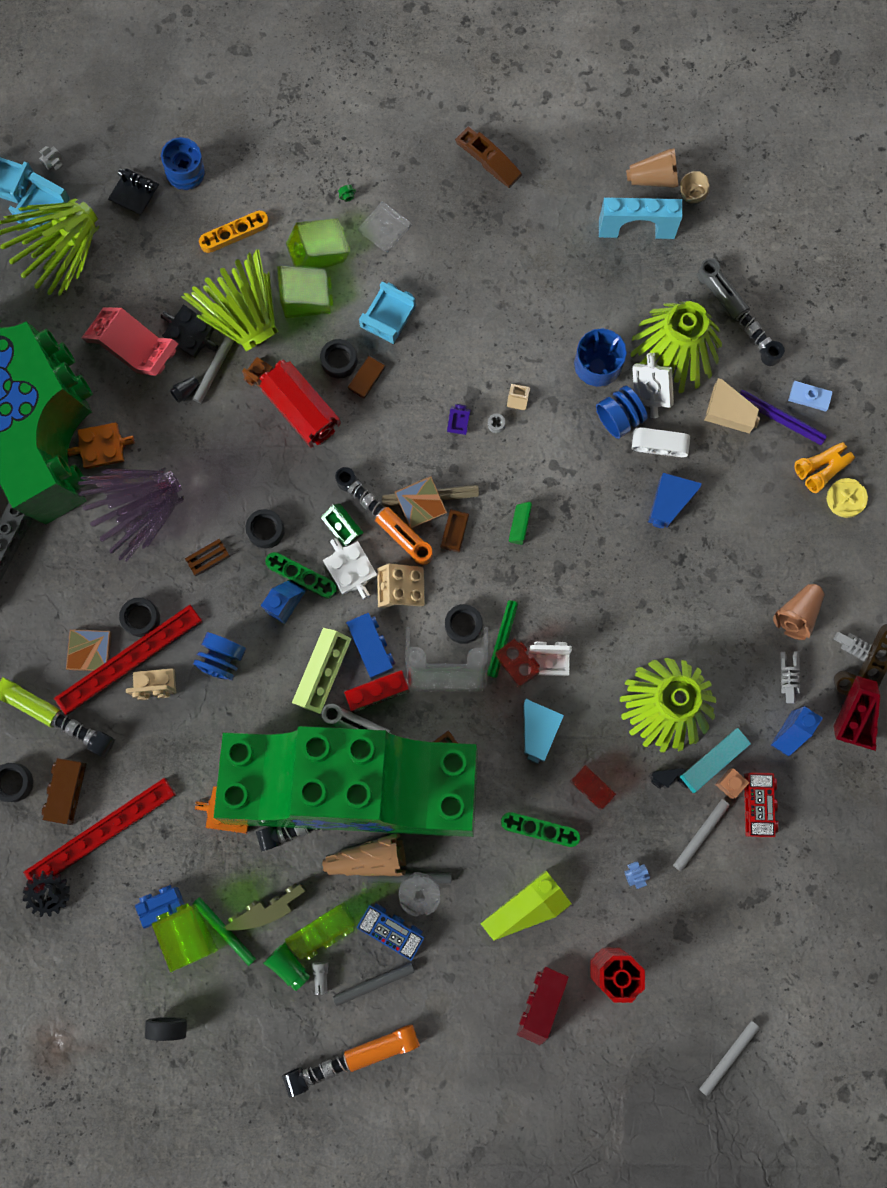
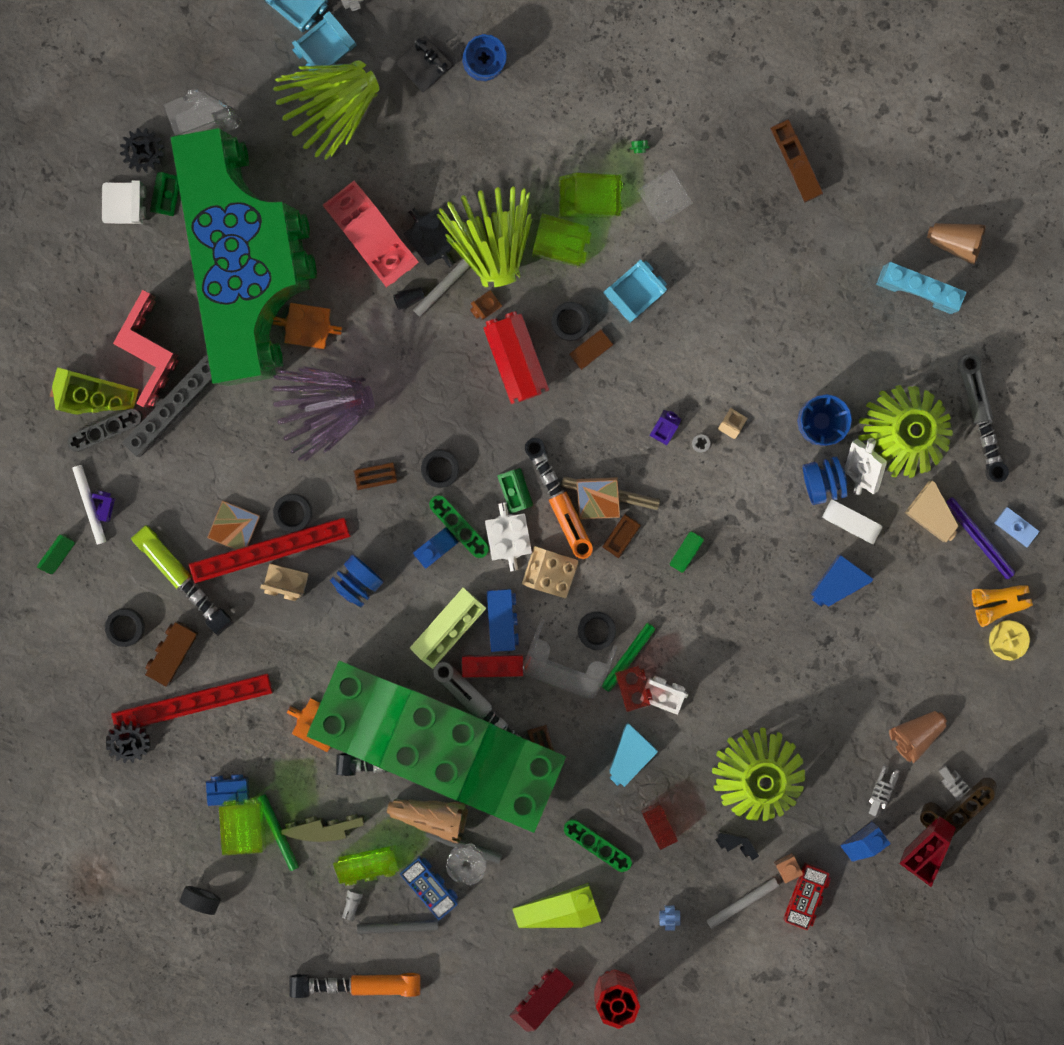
camera: 20 degrees right, 10 degrees up
light orange beam [199,210,269,253] -> none
green plant [263,942,310,991] -> none
tan hair [680,171,709,203] -> none
teal tile [680,728,751,793] -> none

